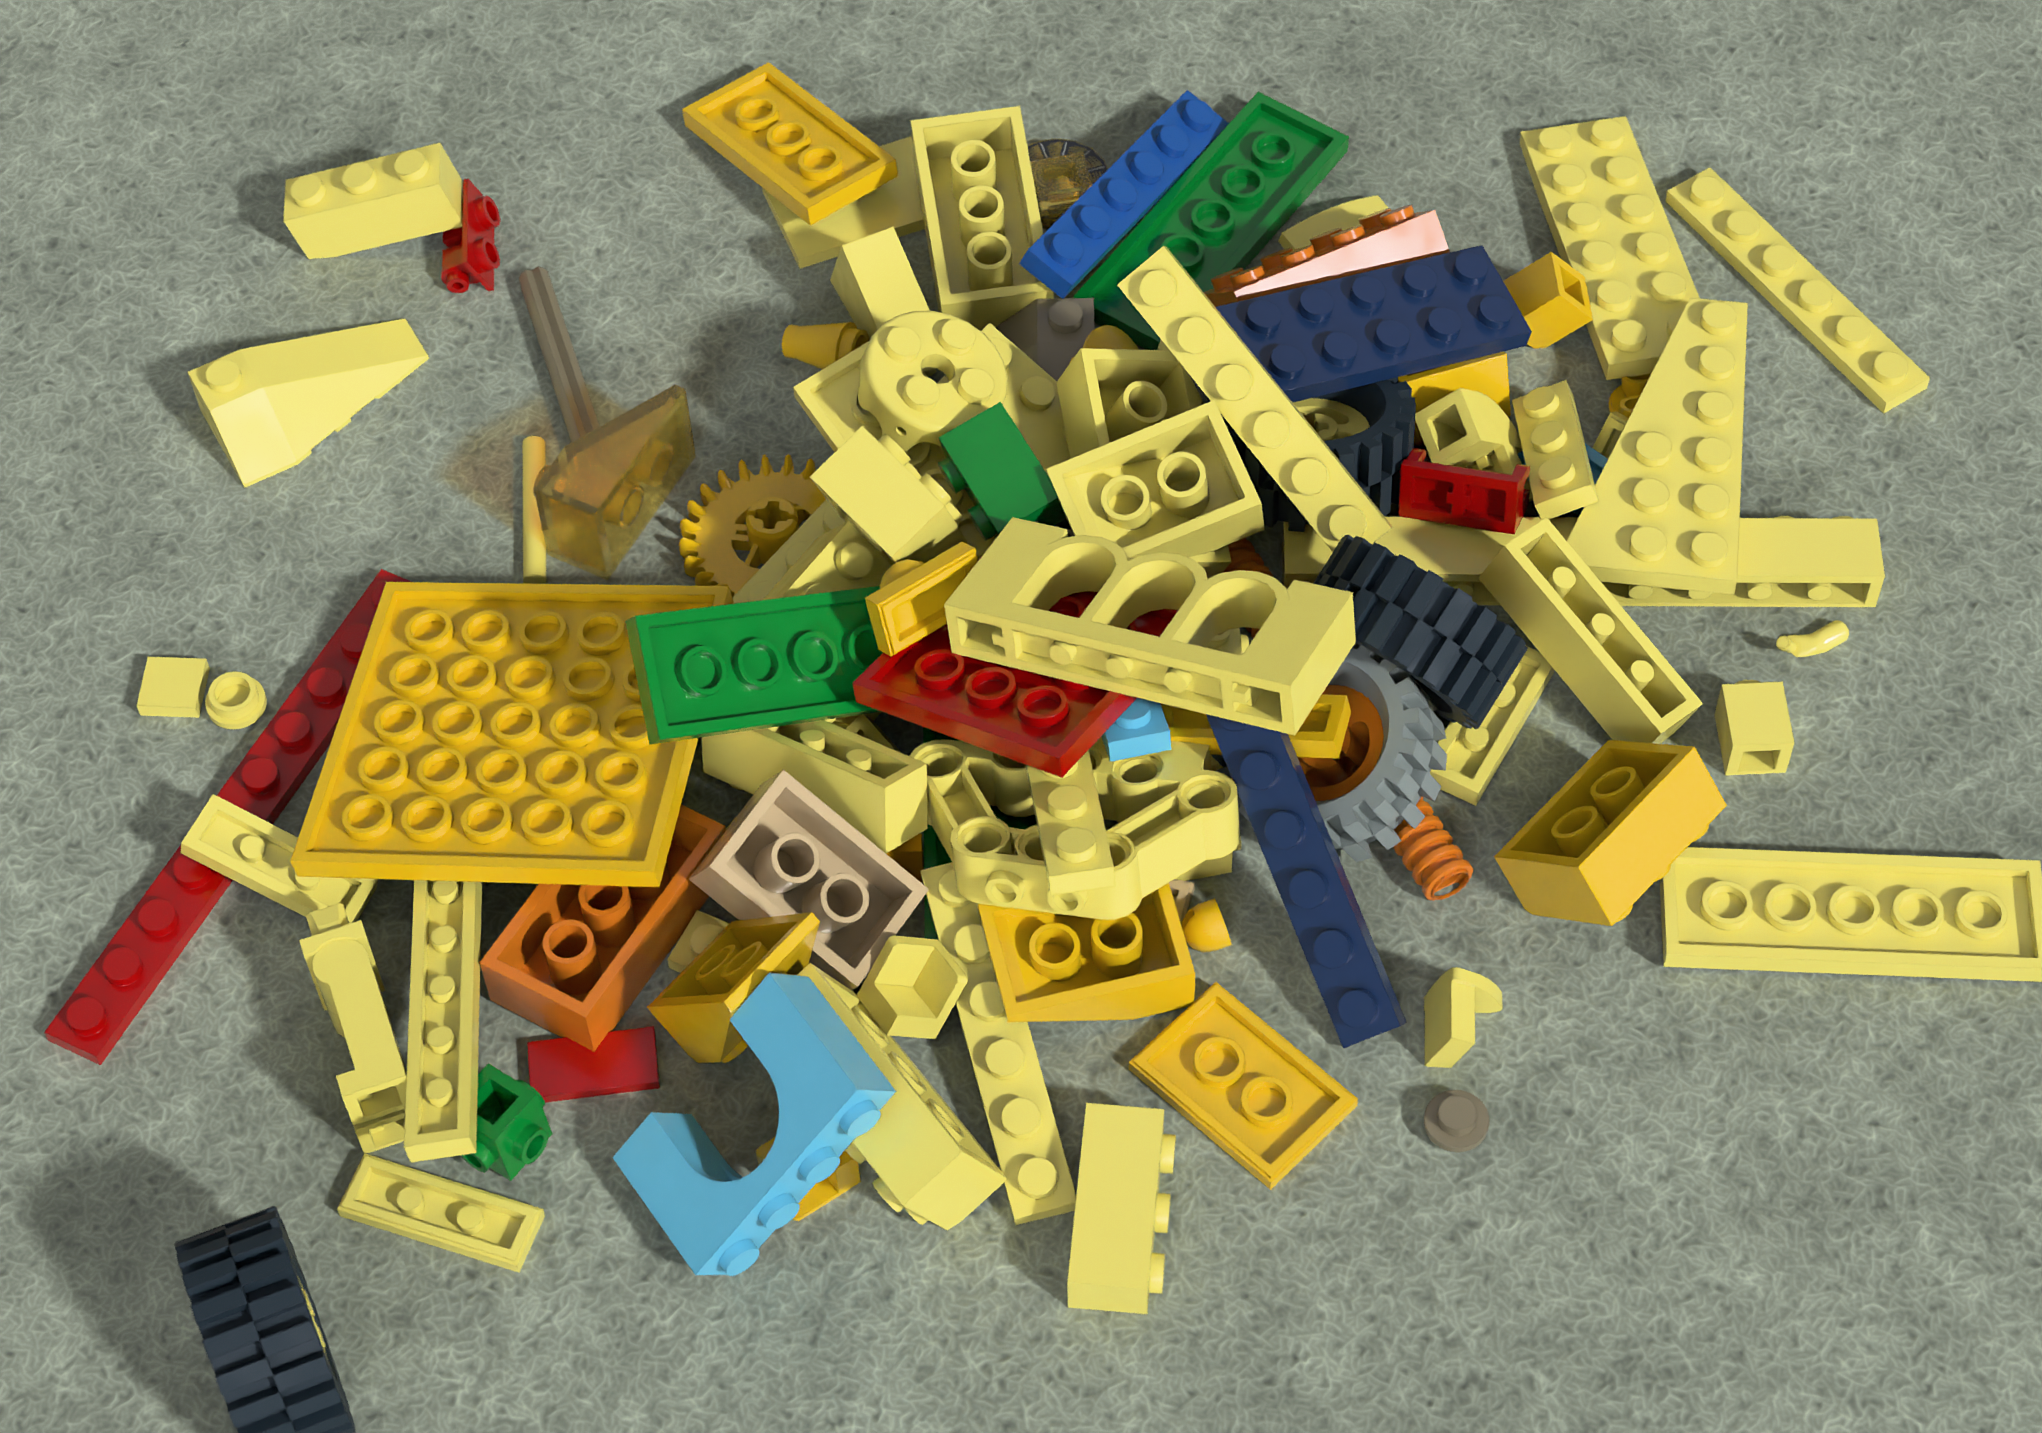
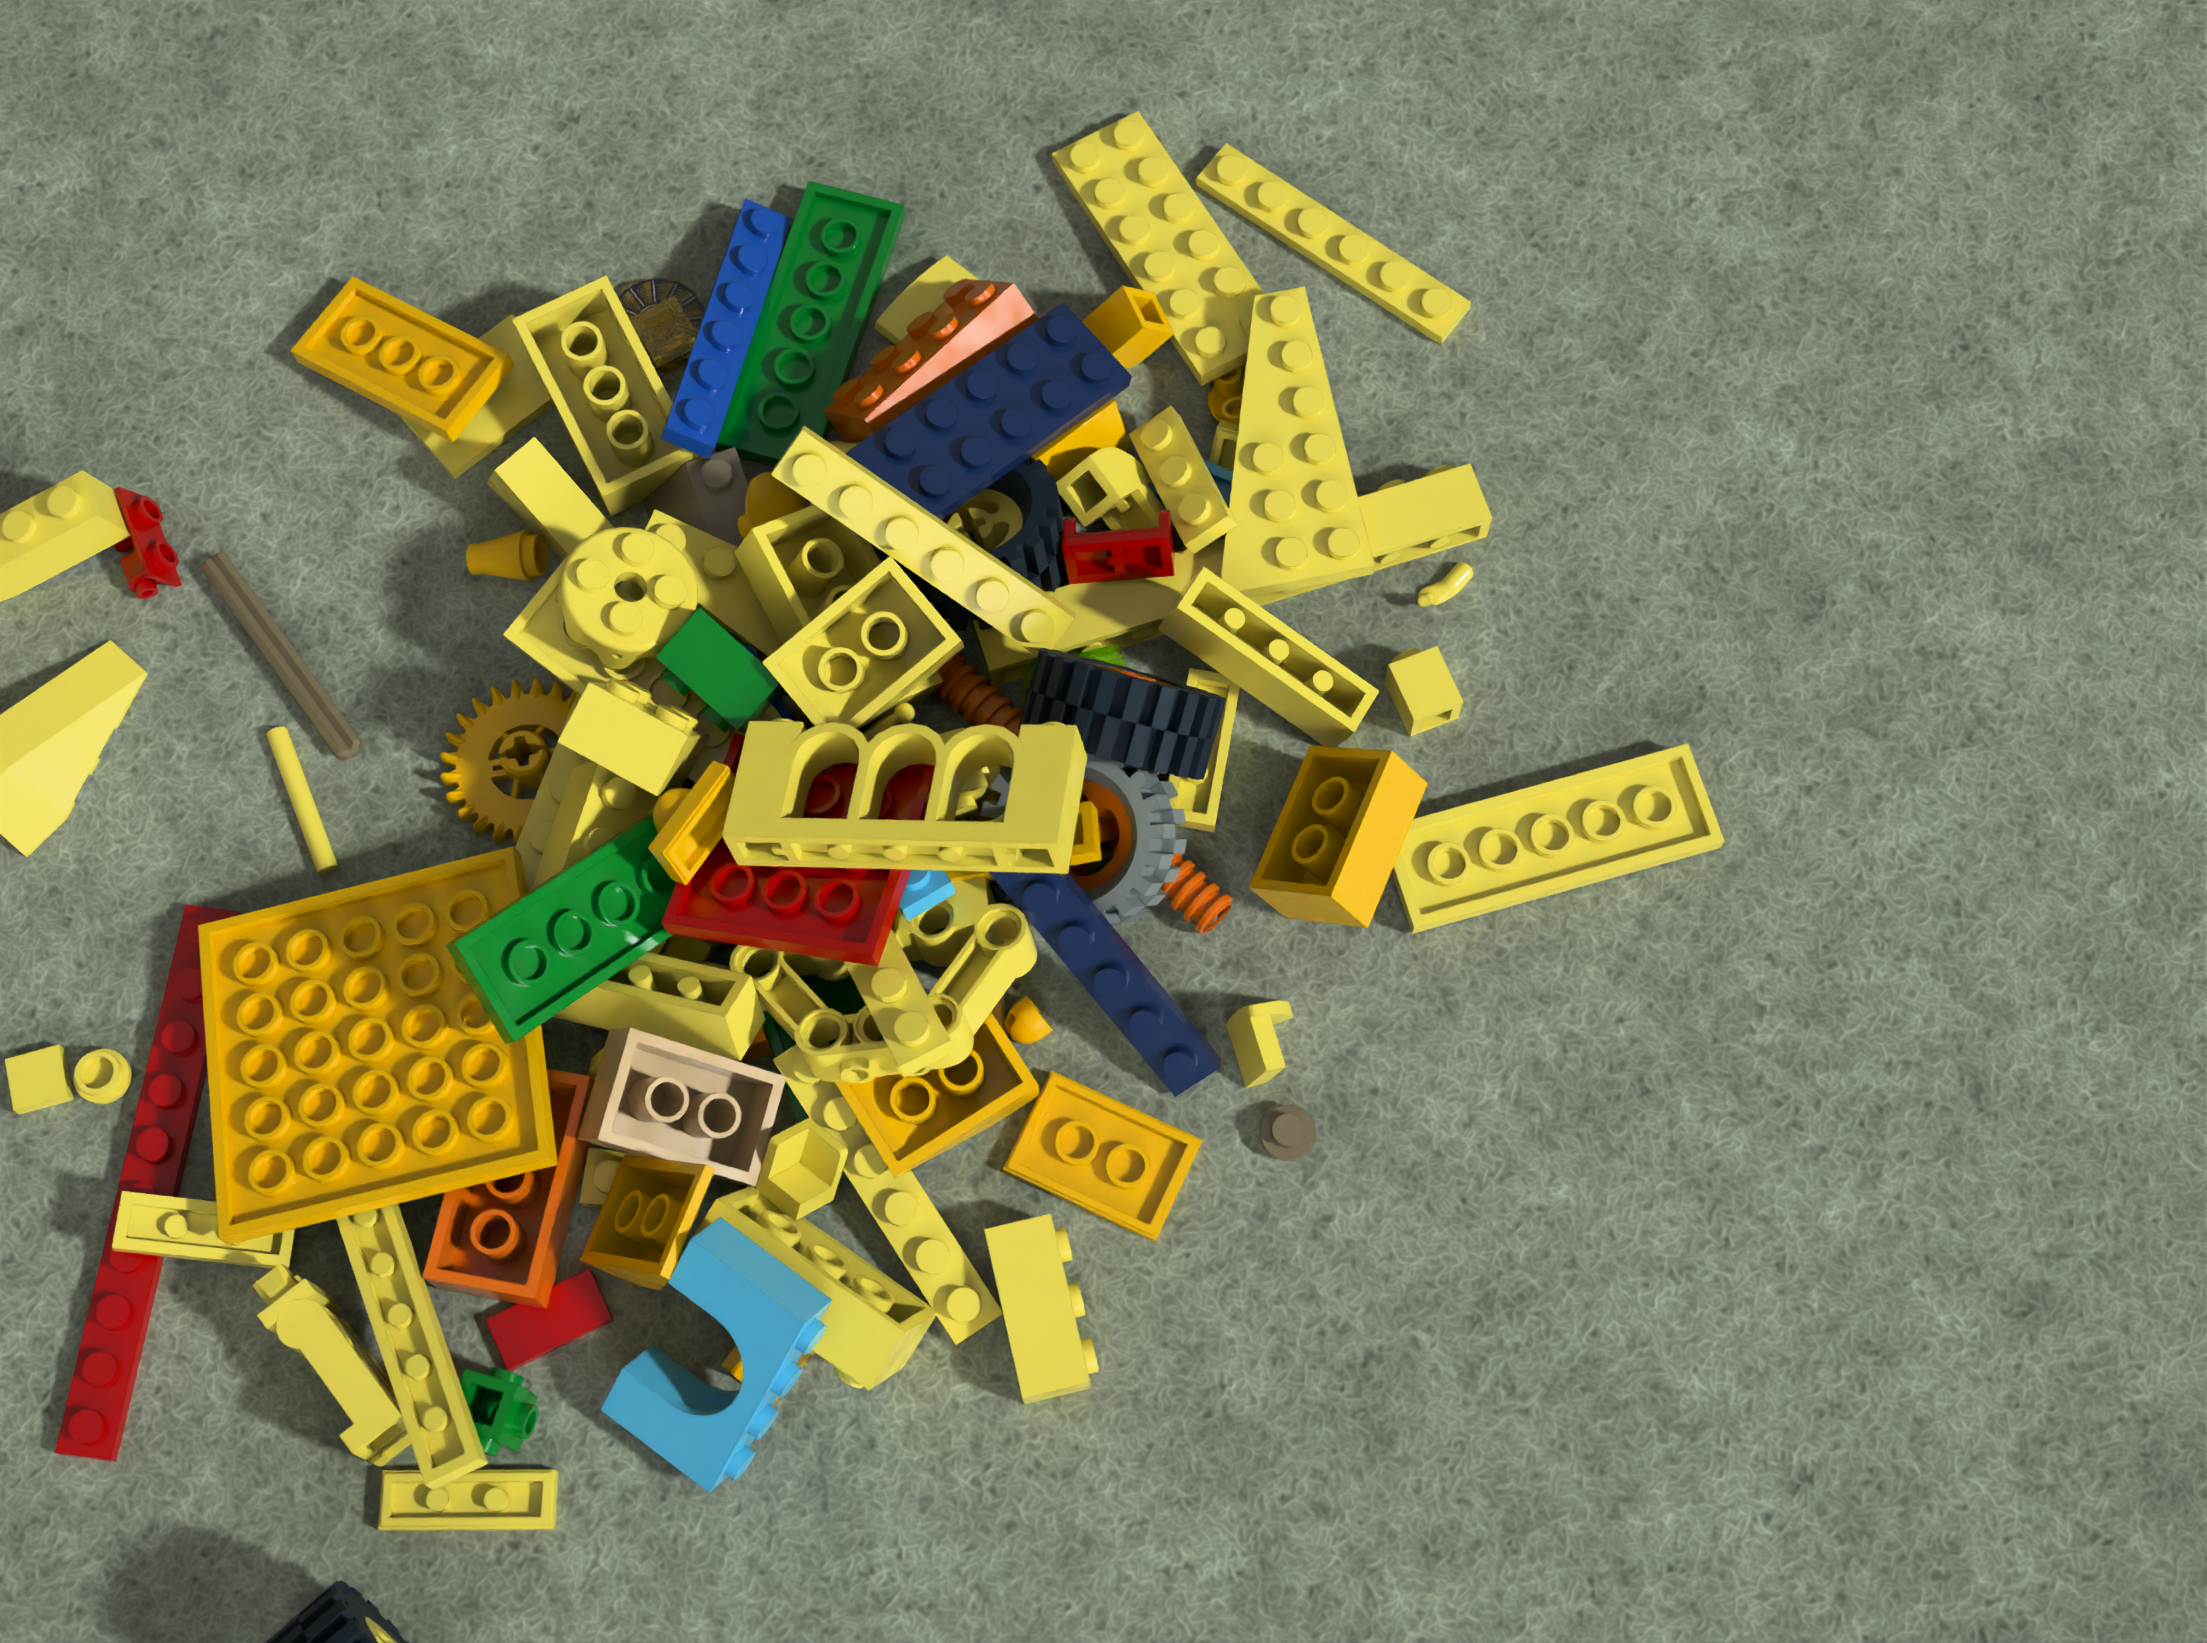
camera: 20 degrees left, 15 degrees up
clear yellow slope [533,384,696,580] -> none

